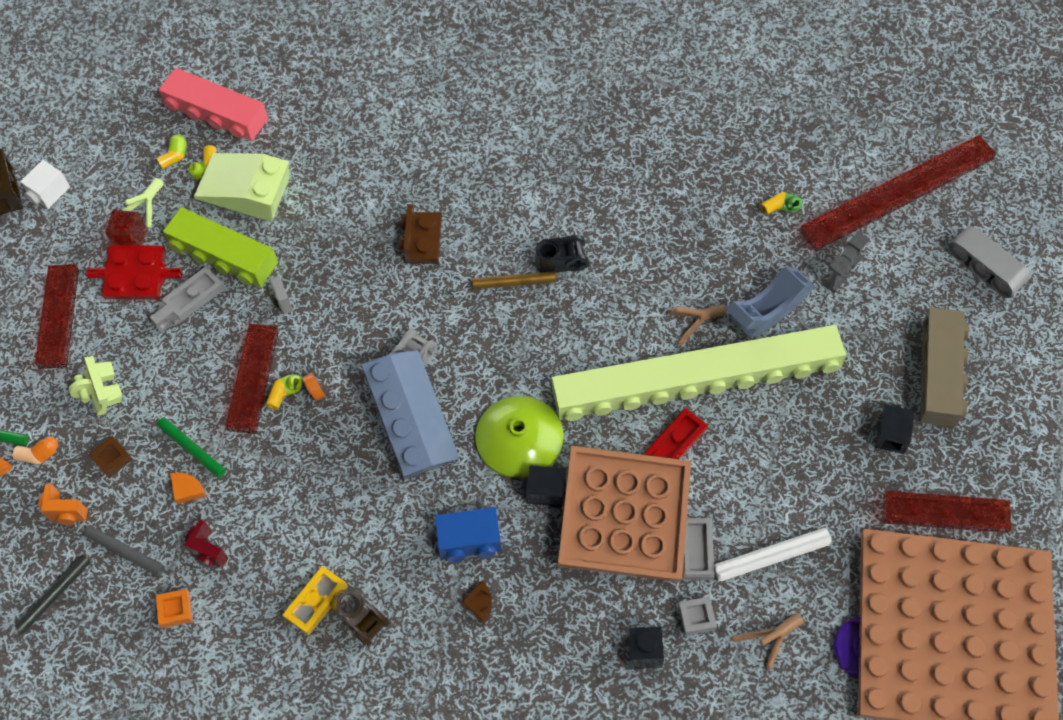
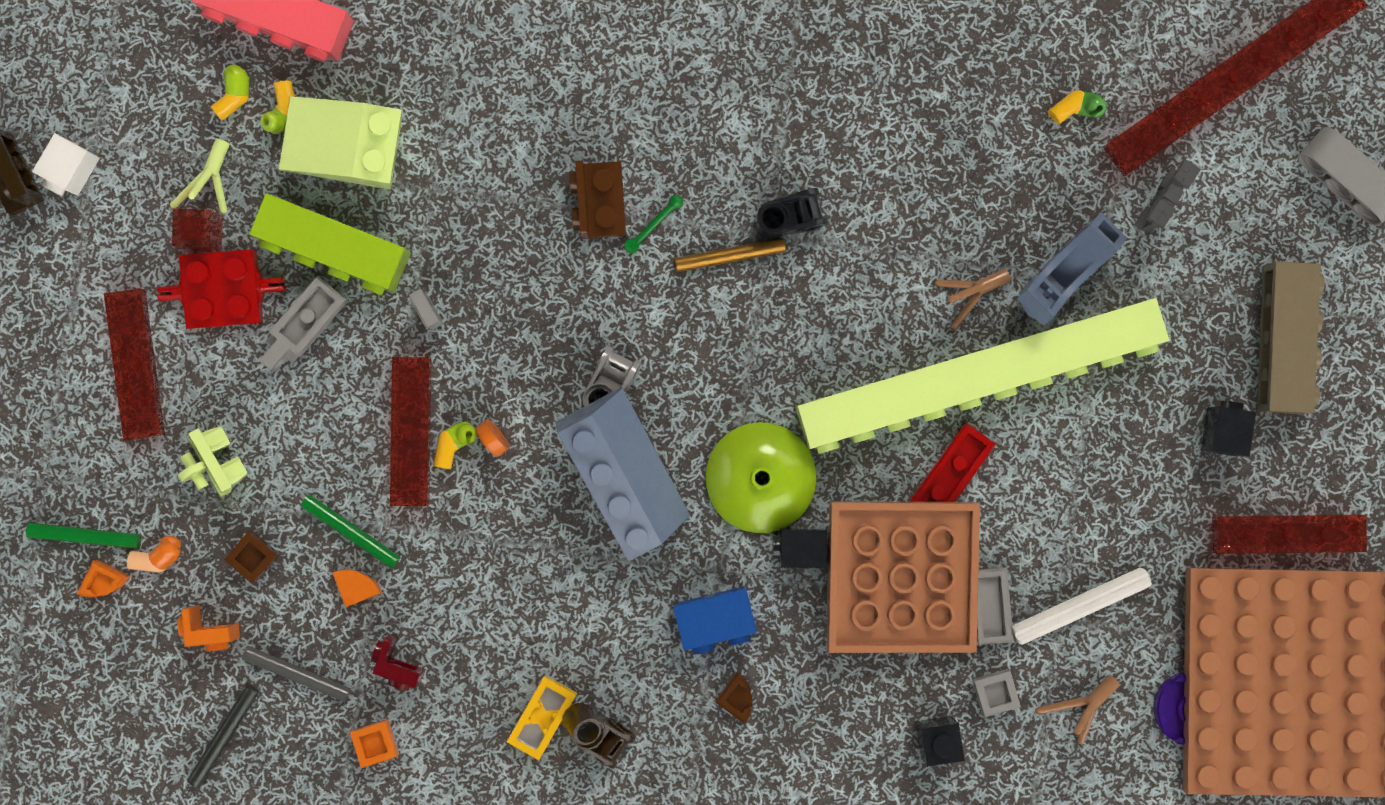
camera: 10 degrees left, 25 degrees up
none -> green hinge [624,195,683,254]

